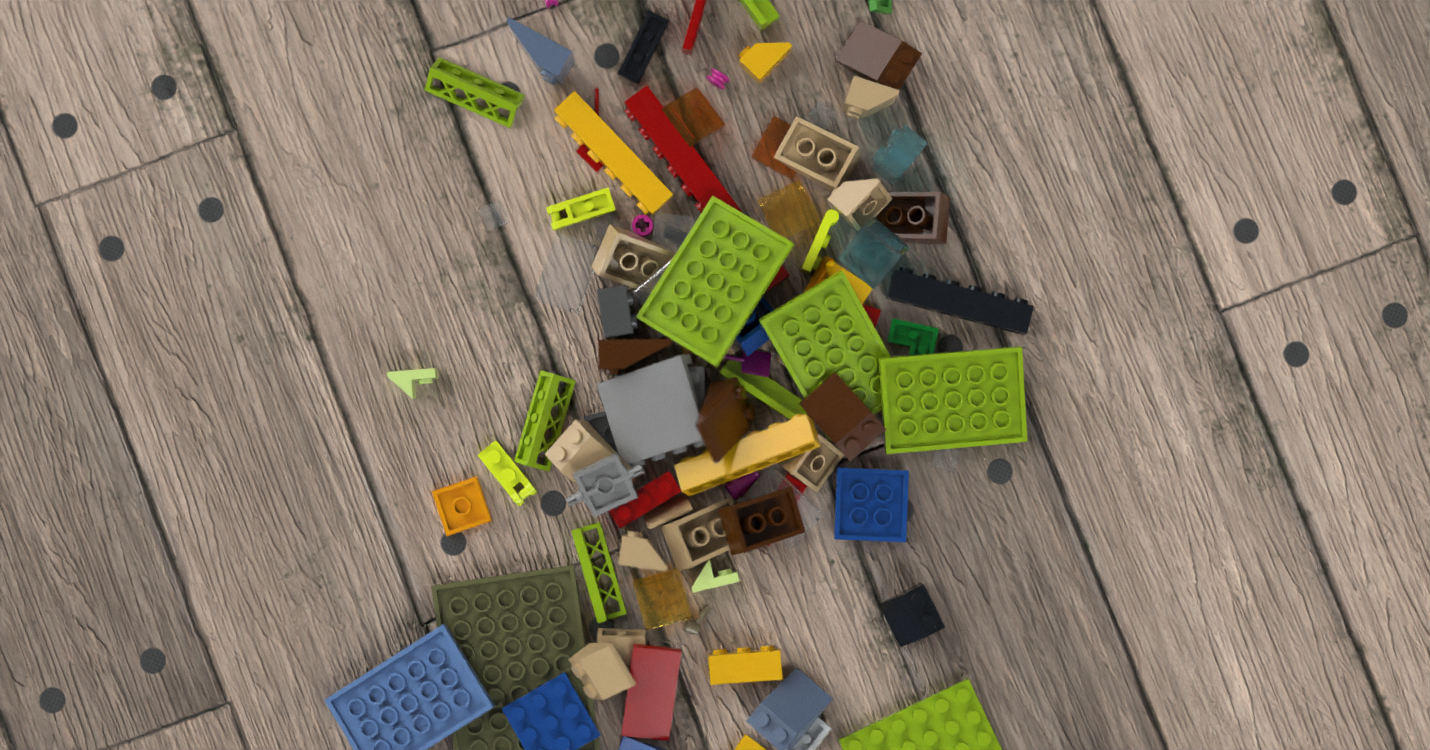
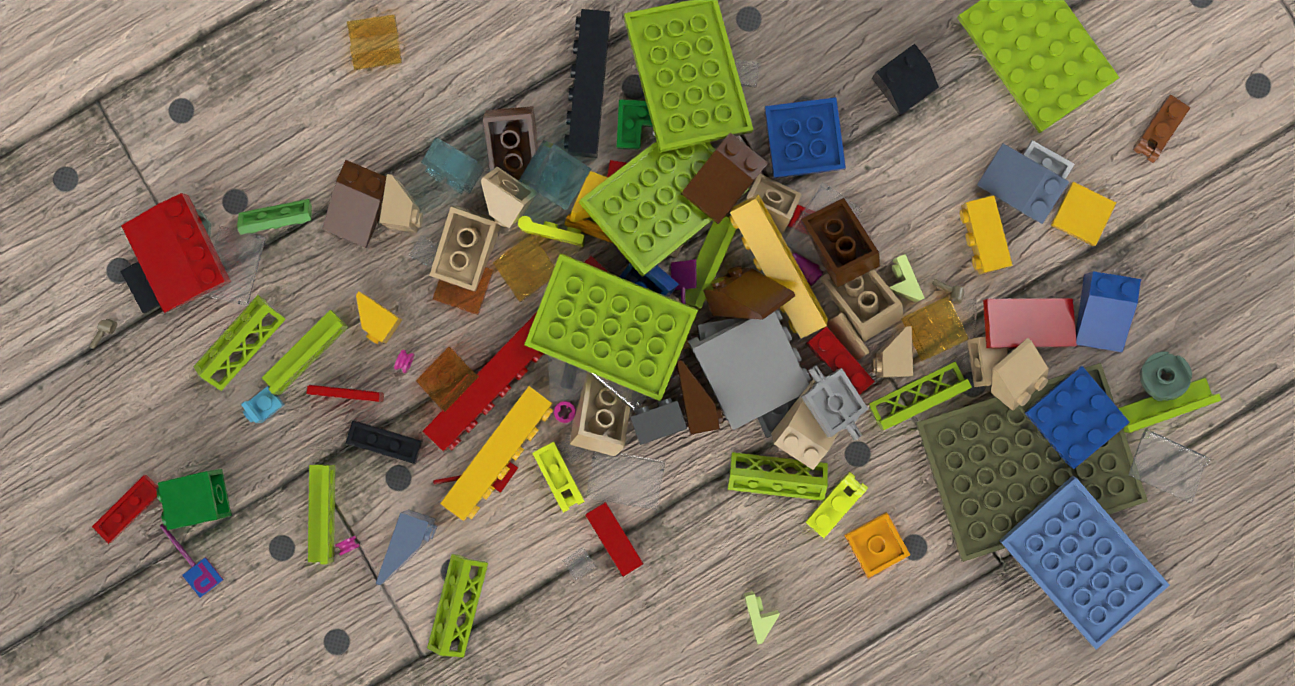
camera: 95 degrees left, 0 degrees up
none -> clear yellow slope [347,14,402,70]
none -> red tile [585,502,644,577]

